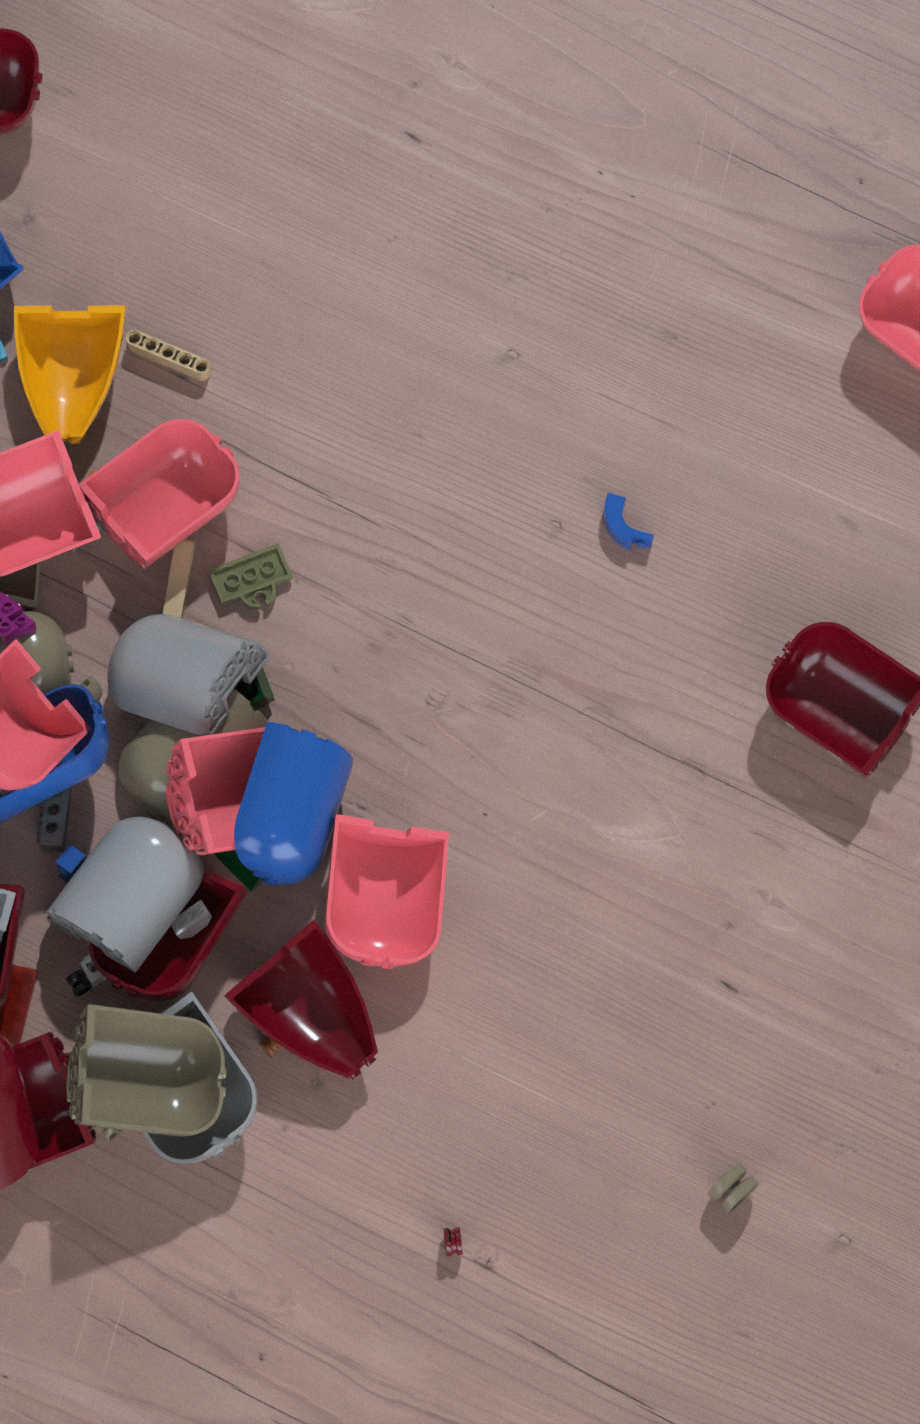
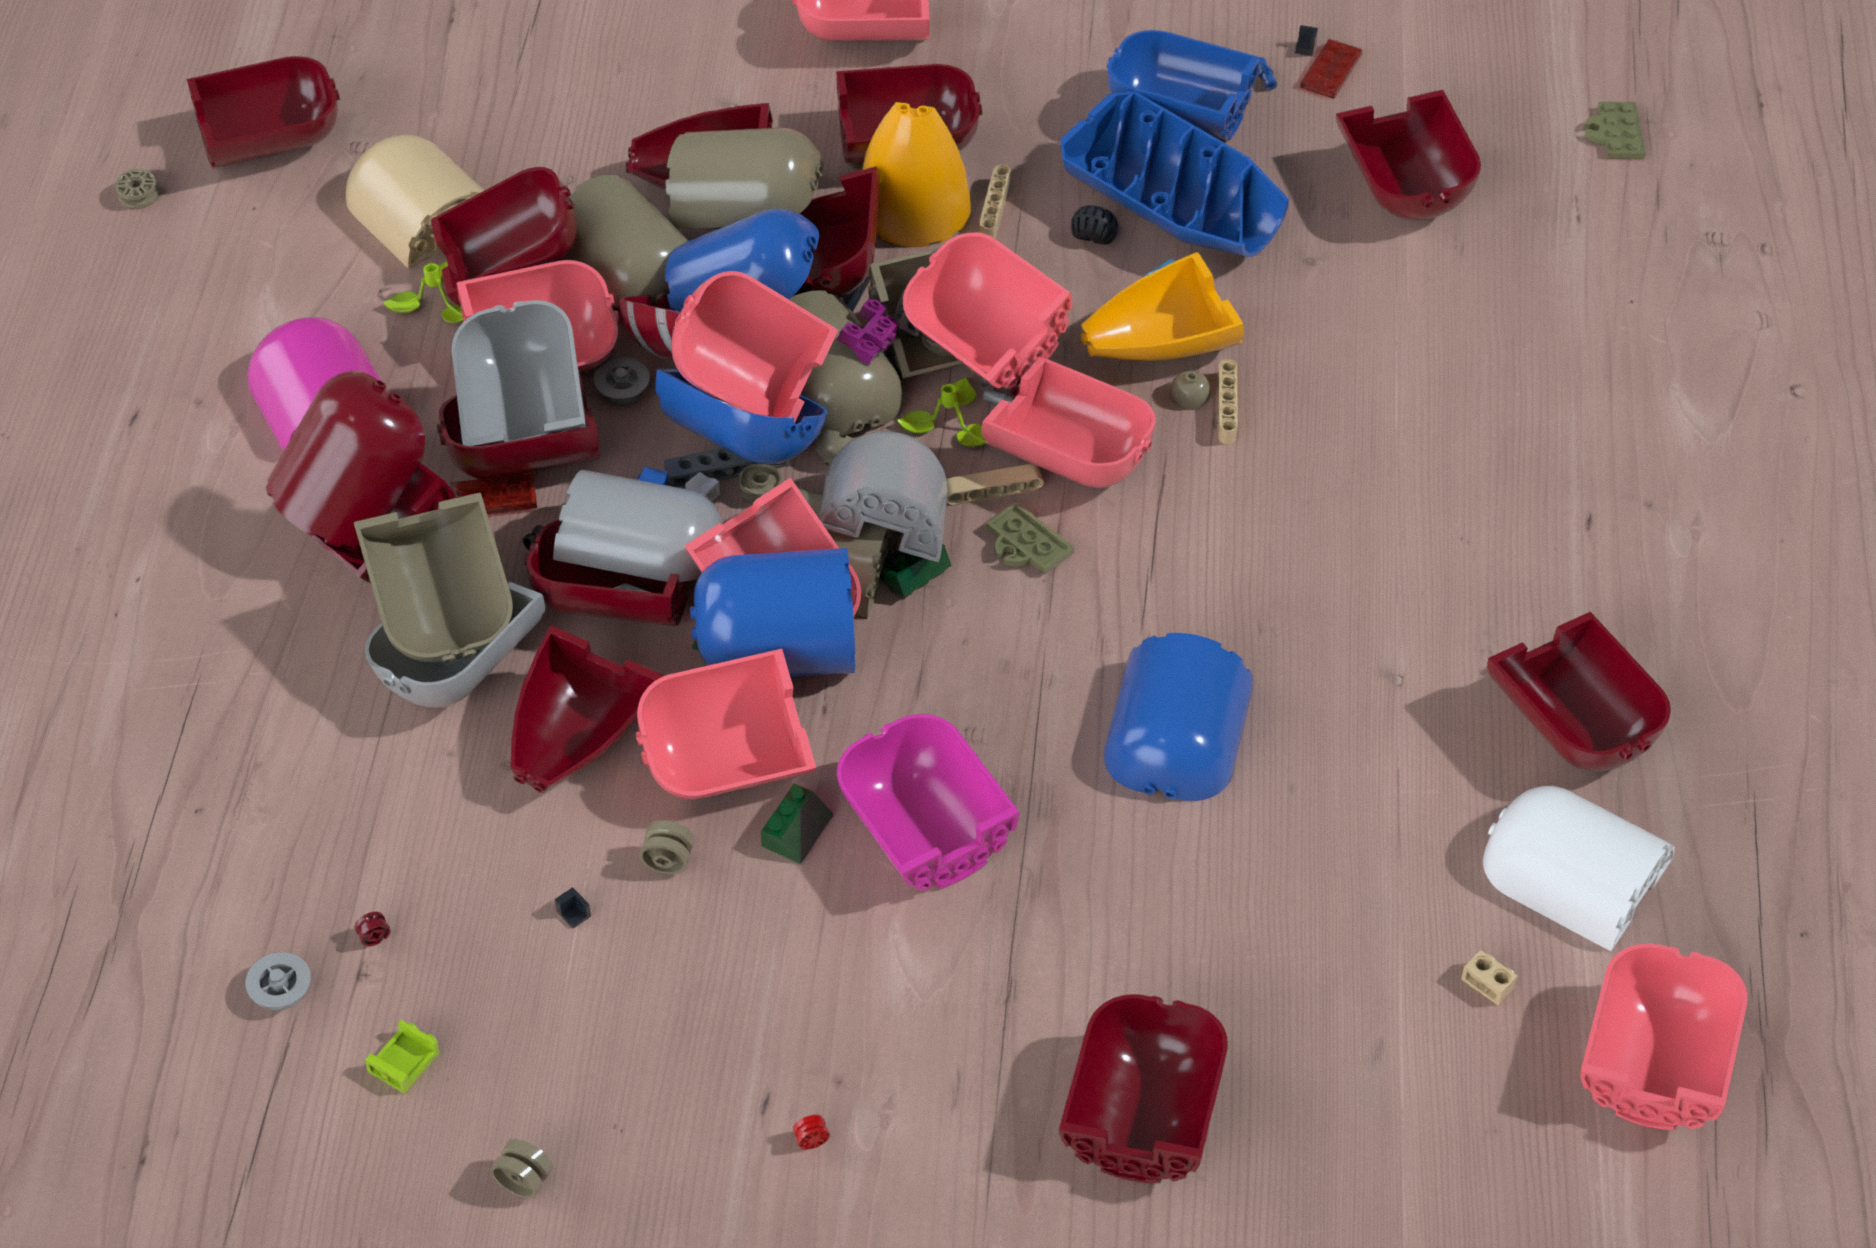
camera: 70 degrees right, 20 degrees down
blue arch [603,492,654,550] -> none
none -> light grey wheel [245,952,311,1011]
none -> lime panel [365,1020,440,1094]
none -> black panel [555,887,591,928]
none -> dark tan wheel [639,820,694,875]
none -> white slope [685,472,720,502]
none -> dark tan wheel [739,463,782,505]
none -> dark green slope [761,783,833,864]
none -> red wheel [793,1115,830,1150]
none -> dark pink cylinder [837,714,1019,891]
none -> lime plant [897,377,986,447]
none -> blue cylinder [1104,633,1253,801]
none -> dark tan cylinder [1170,370,1210,410]
none -> tan brick [1461,950,1518,1005]
none -> white cylinder [1483,786,1675,951]
none -> dark red cylinder [1487,611,1671,772]

